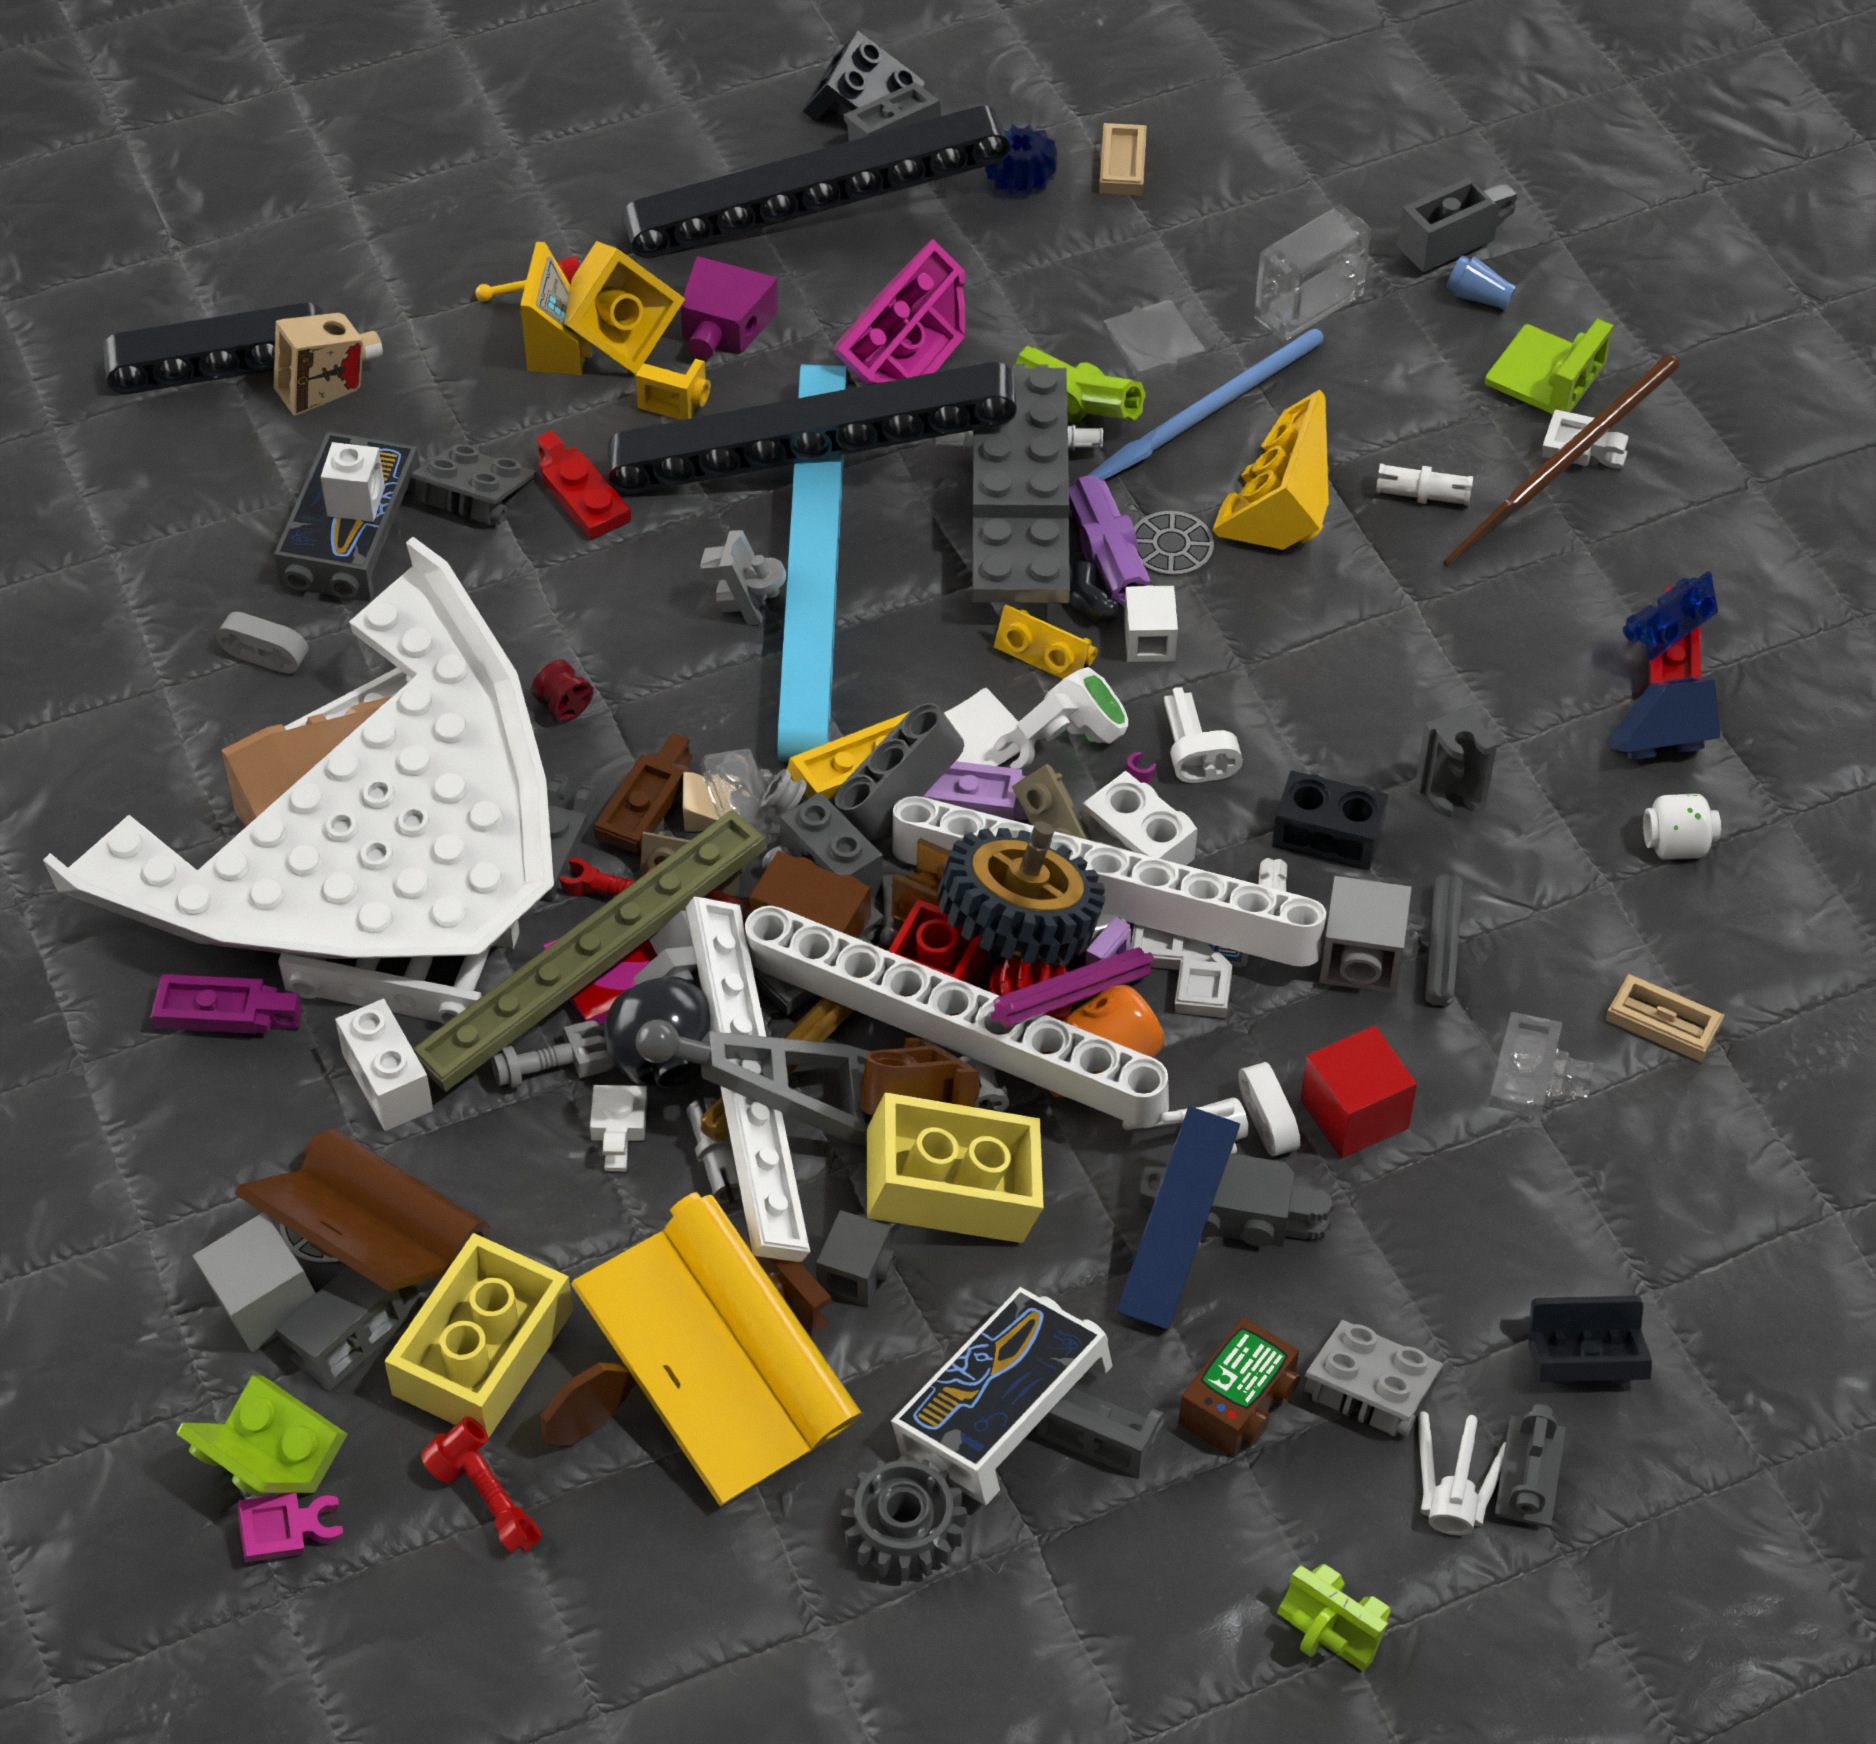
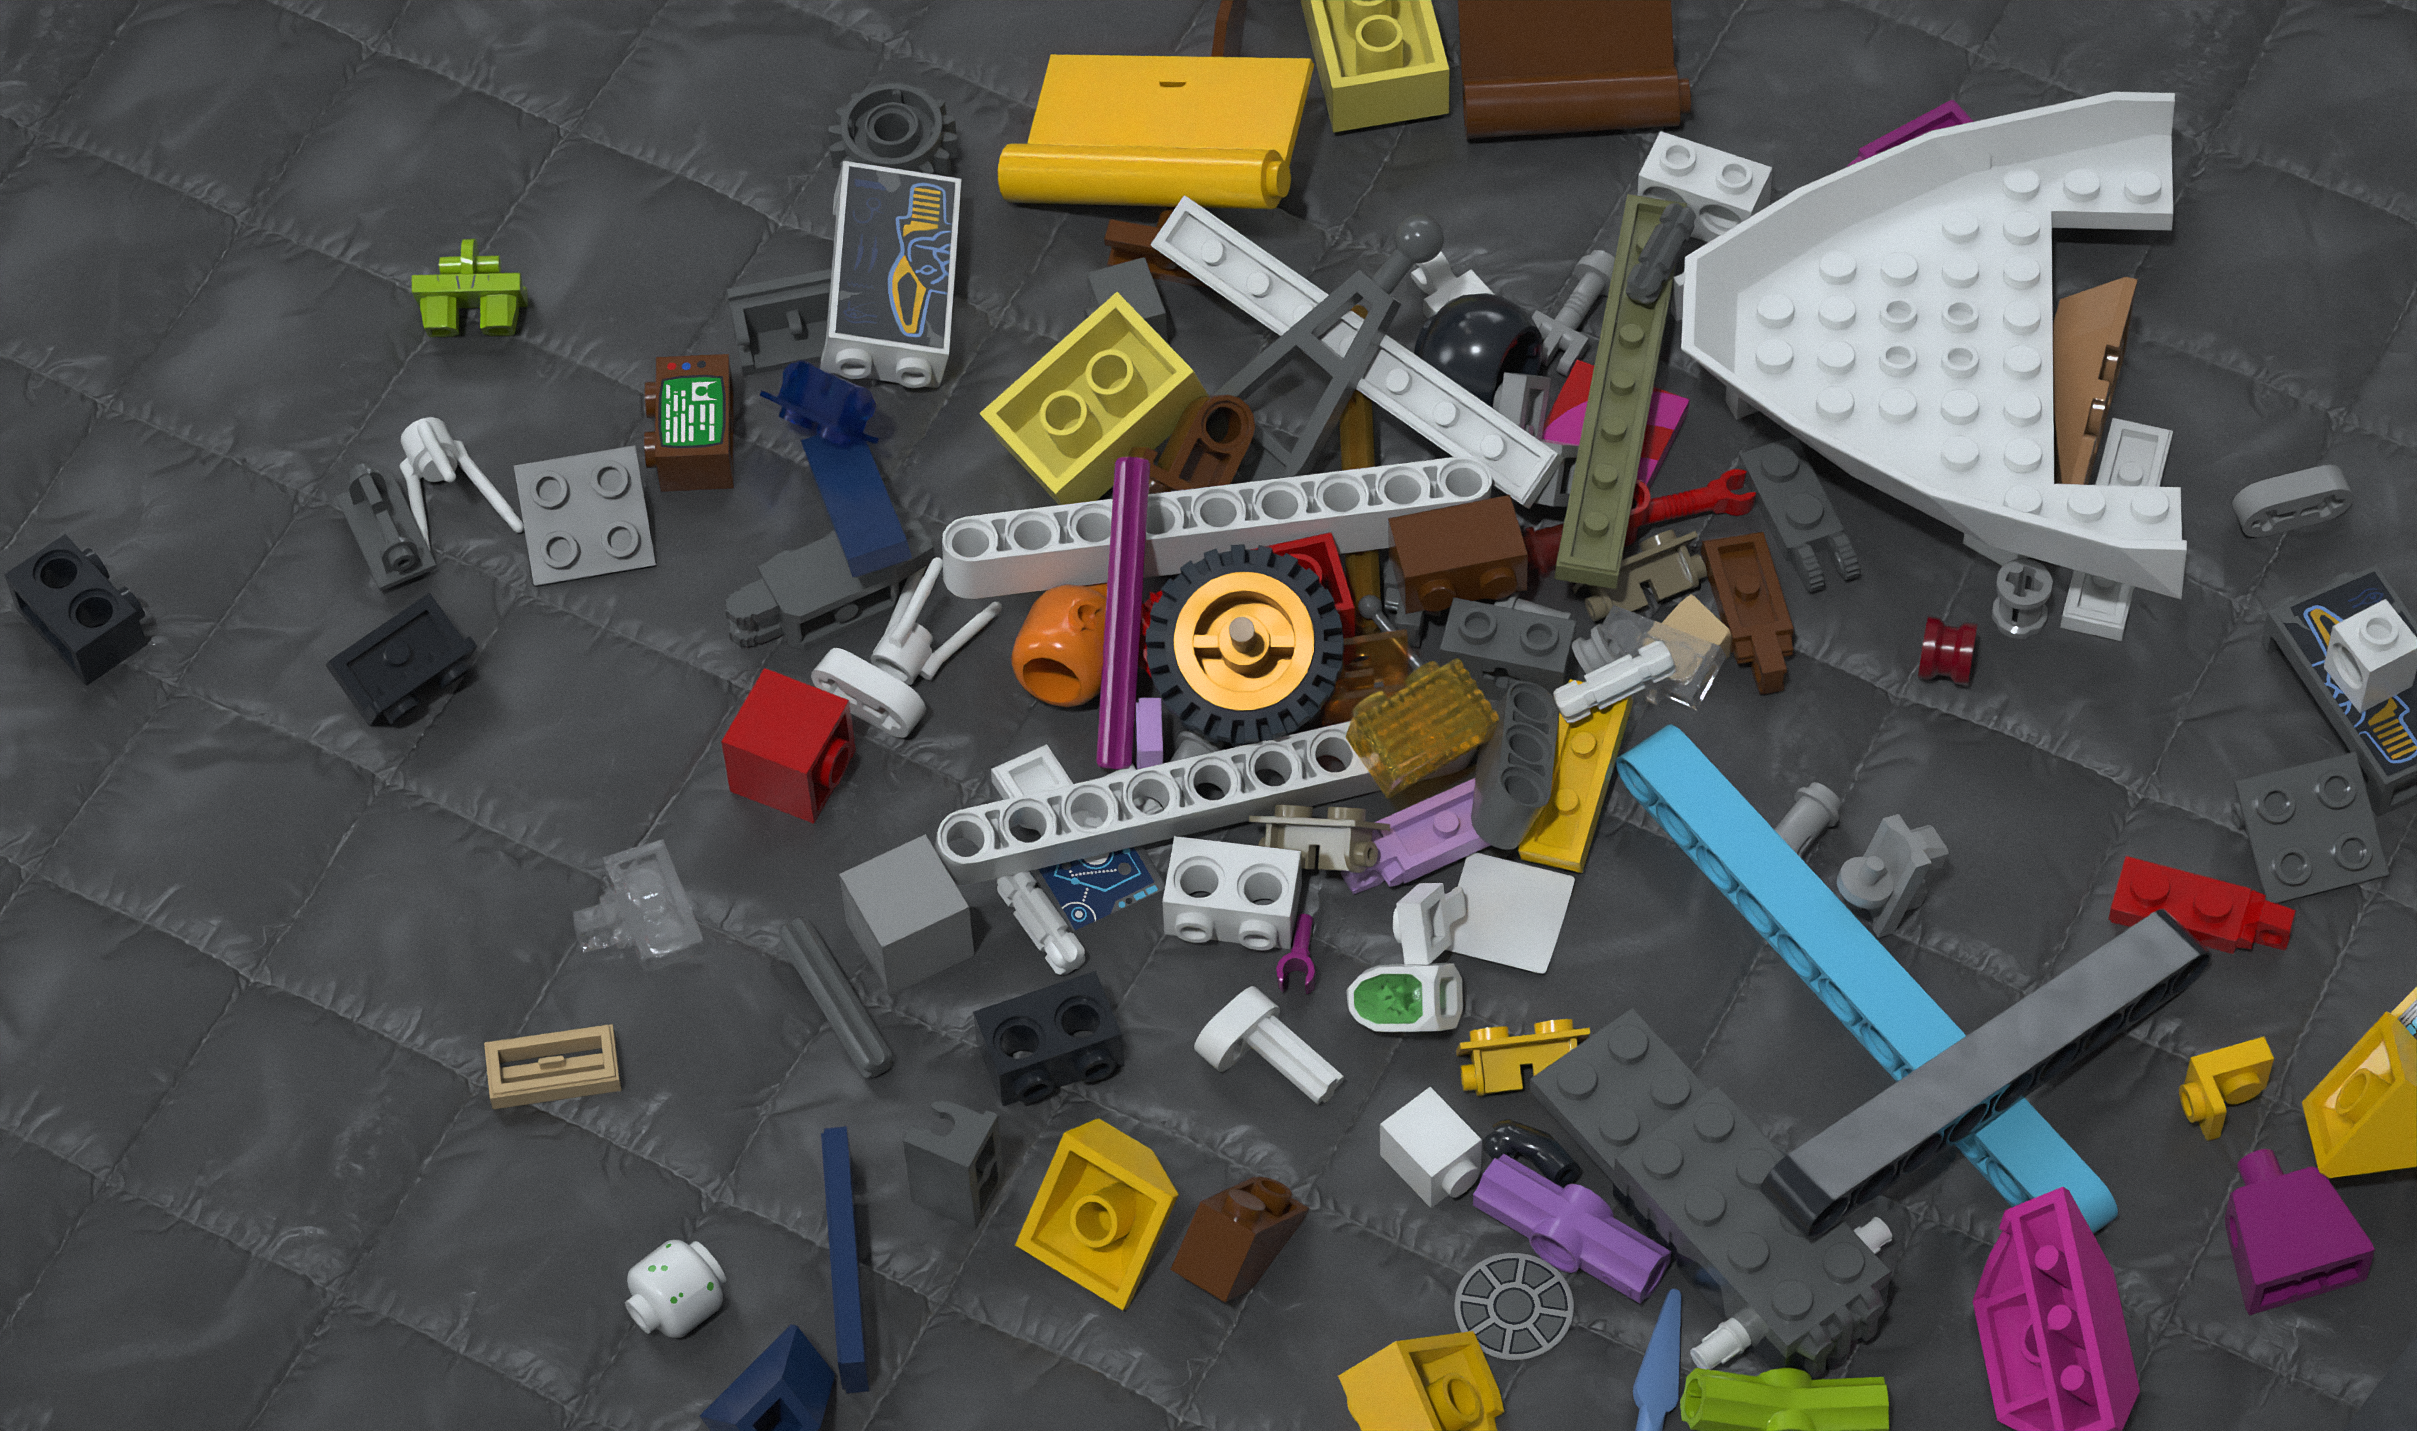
camera: 145 degrees right, 5 degrees up
none -> black brick [4,534,147,686]
none -> clear blue hinge [759,360,879,447]
none -> dark blue tile [821,1126,869,1394]
none -> yellow slope [1015,1118,1179,1310]
none -> reddish brown slope [1170,1176,1309,1302]
none -> clear yellow brick [1345,658,1500,799]
none -> white axle [1553,641,1676,723]
none -> dark grey axle [1625,203,1696,304]
none -> light grey pin [1774,782,1842,859]

